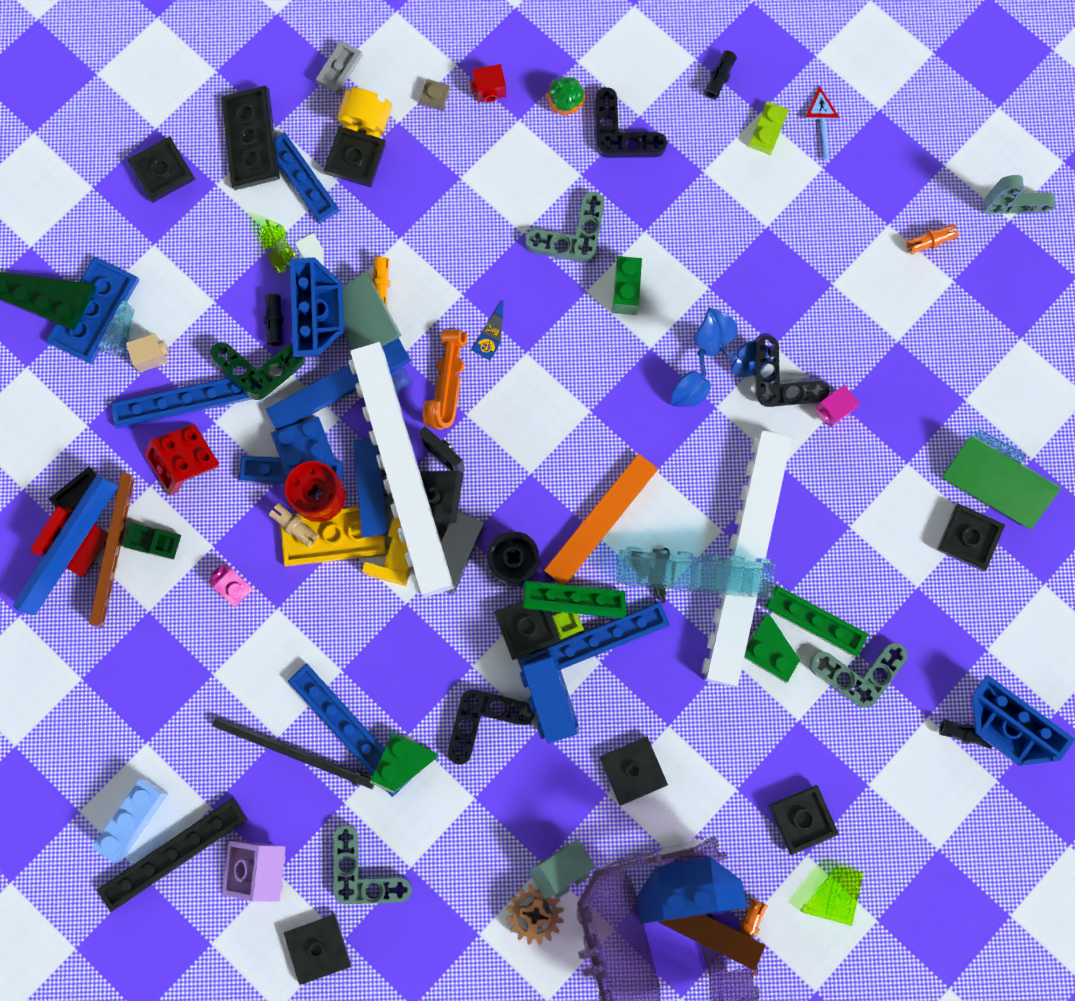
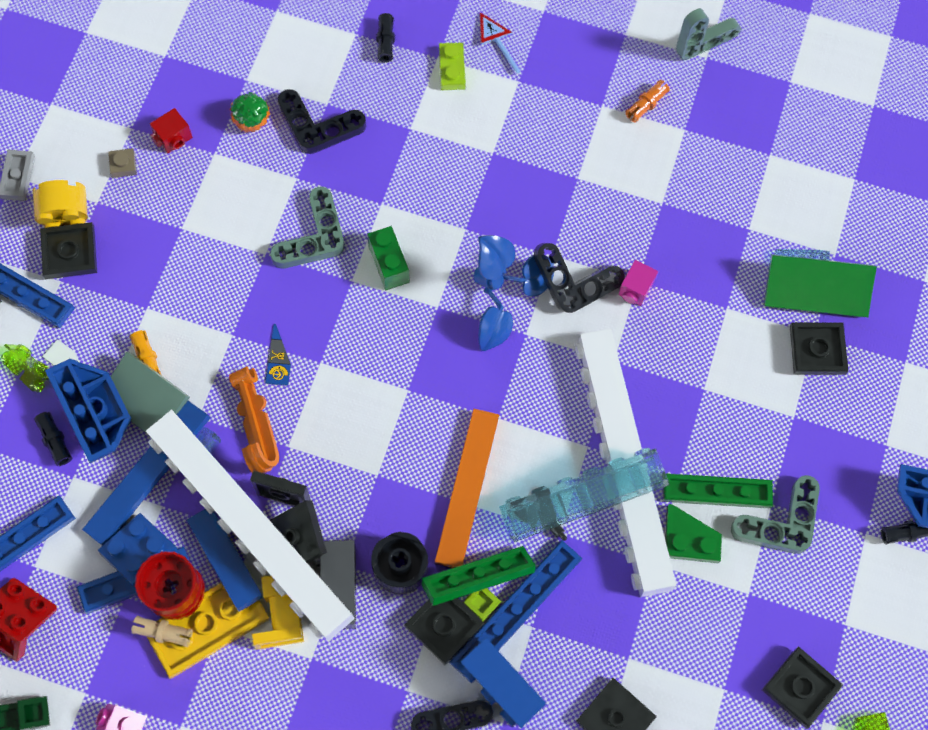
camera: 25 degrees left, 10 degrees down
dark green beam [210,342,306,400] -> none

